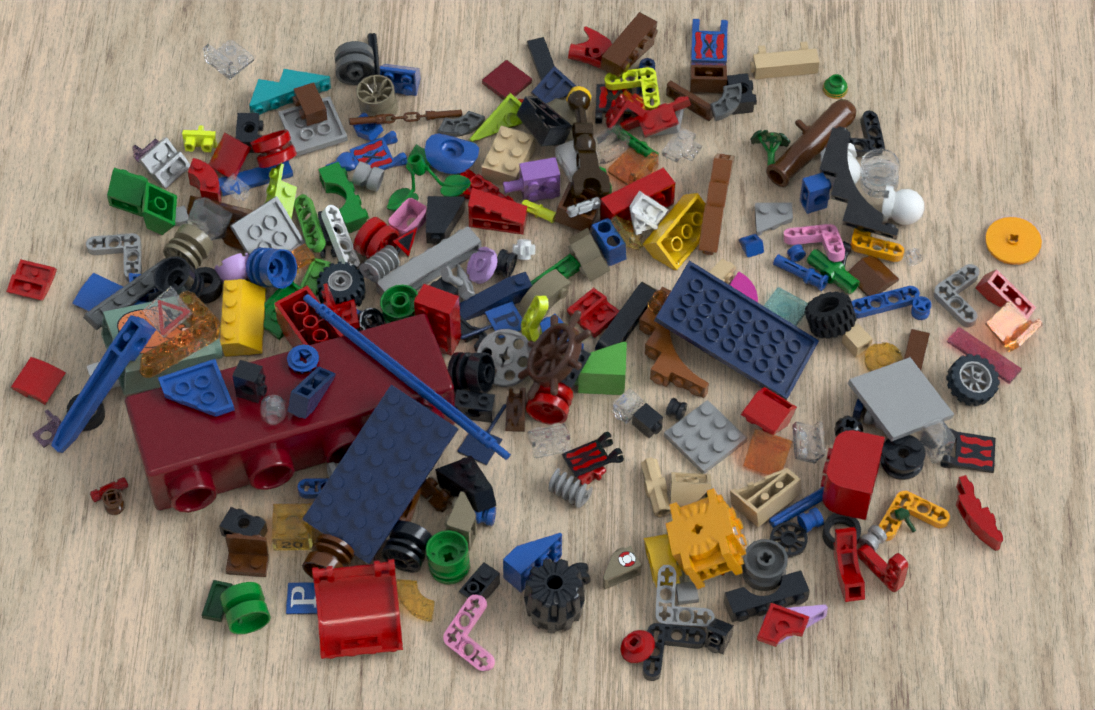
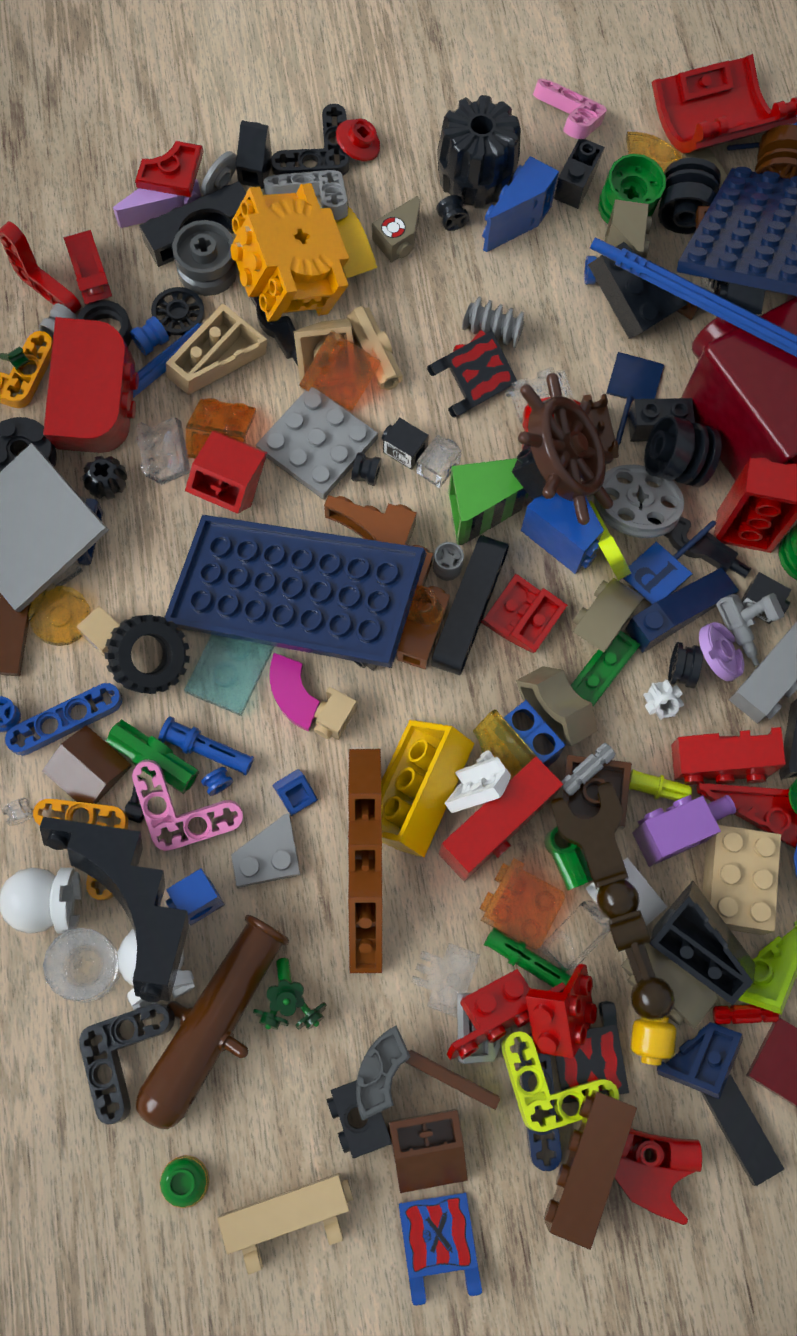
camera: 165 degrees right, 15 degrees up
none -> light grey wheel [201,151,237,196]
none -> clear orange bracket [299,330,381,410]
none -> light grey wheel [433,542,464,581]

